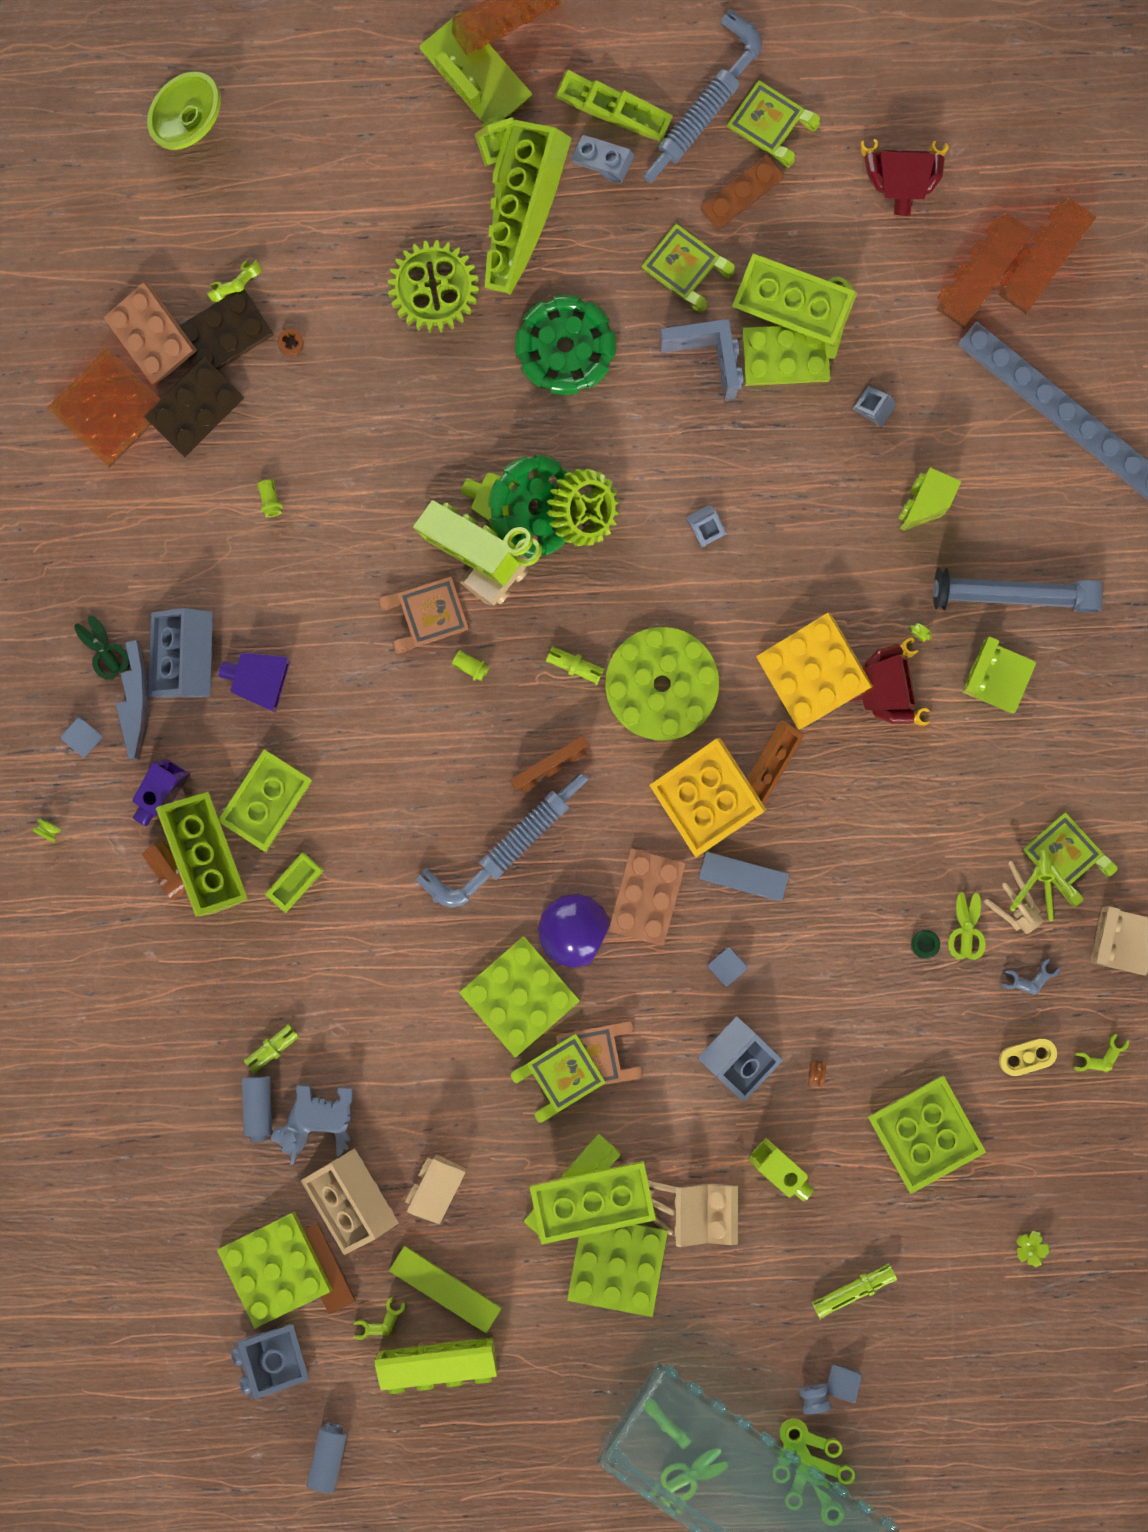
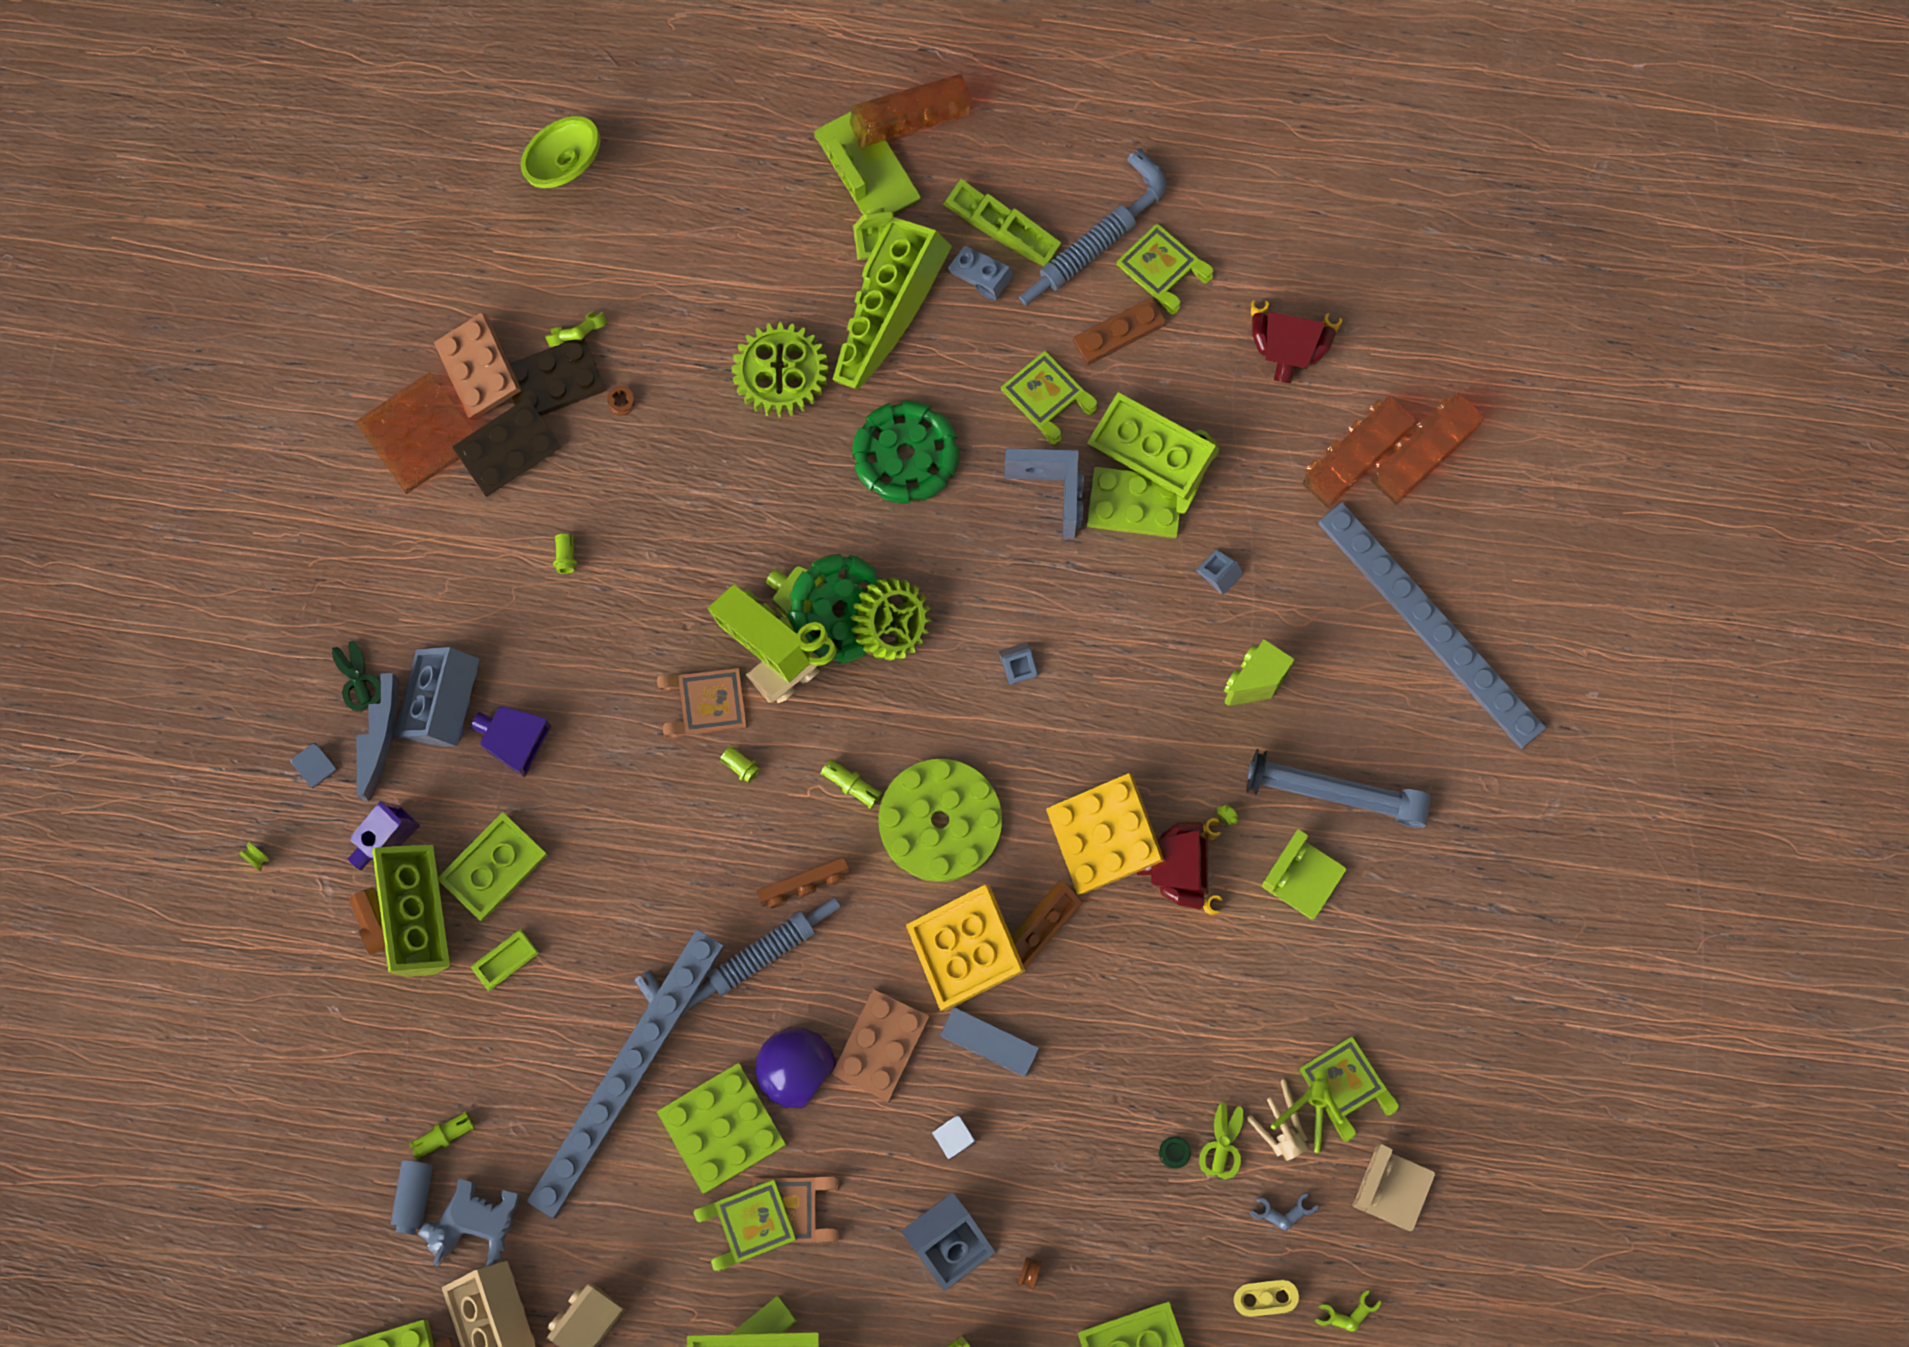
camera: 10 degrees right, 10 degrees down
none -> sand blue plate [526,929,725,1219]

